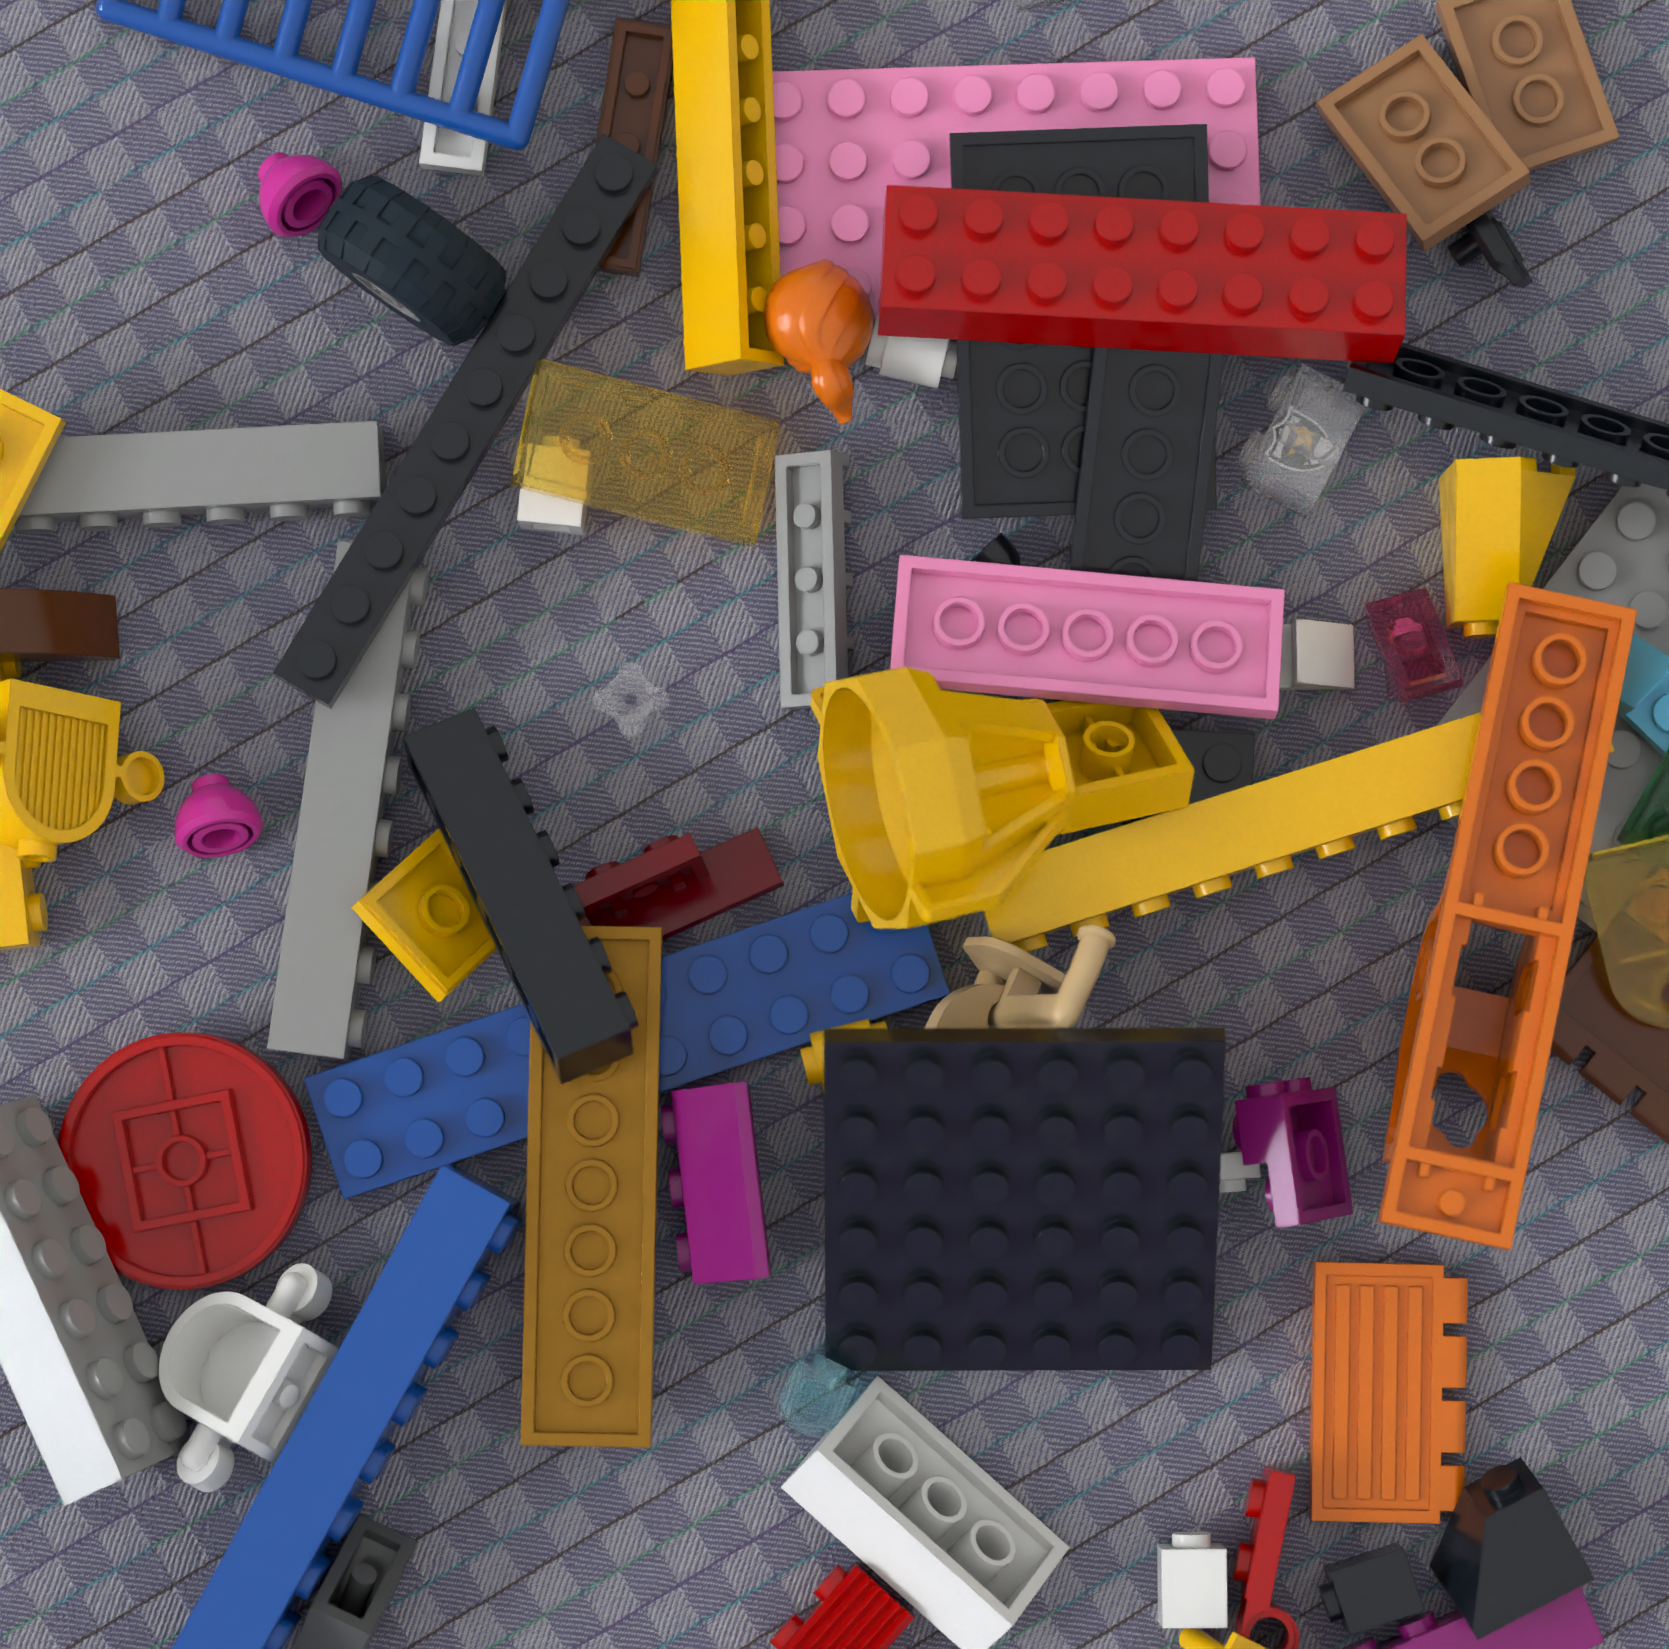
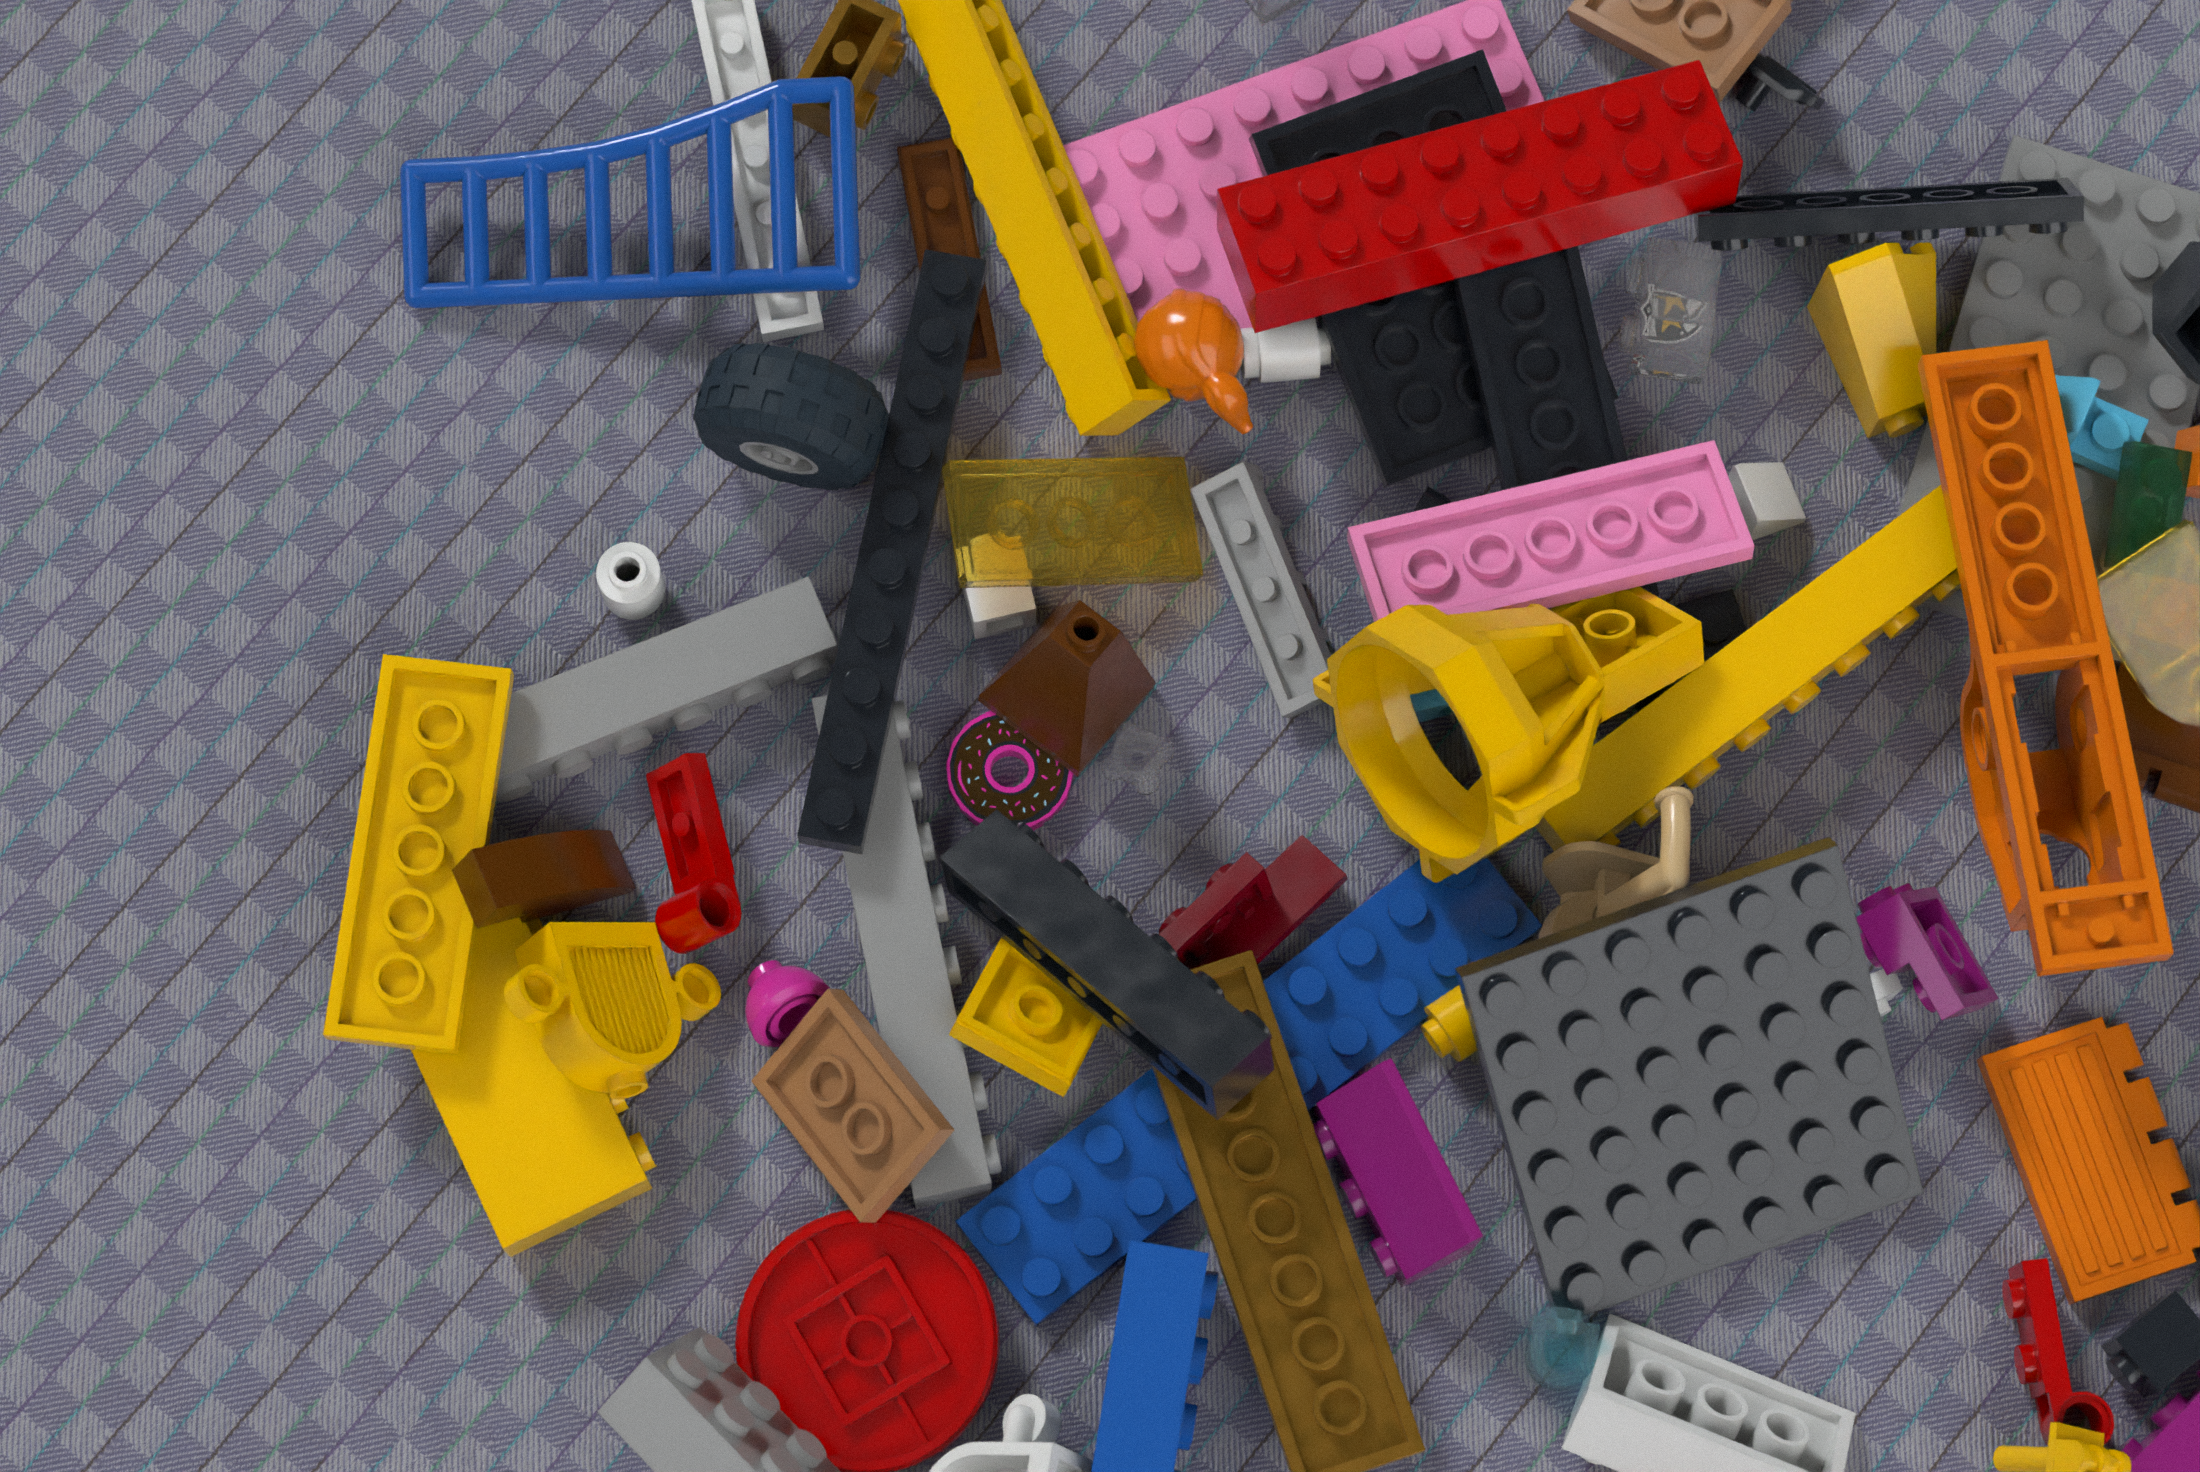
camera: 25 degrees left, 10 degrees down
dark pink brick [258,152,342,237] -> none
white brick [1157,1532,1228,1628] -> none
clear pink slope [1365,588,1464,703] -> none
none -> white brick [596,542,665,620]
none -> red plate [646,753,742,954]
none -> medium nougat plate [751,988,955,1223]
none -> tile [946,710,1073,831]
none -> reddish brown slope [978,600,1156,777]

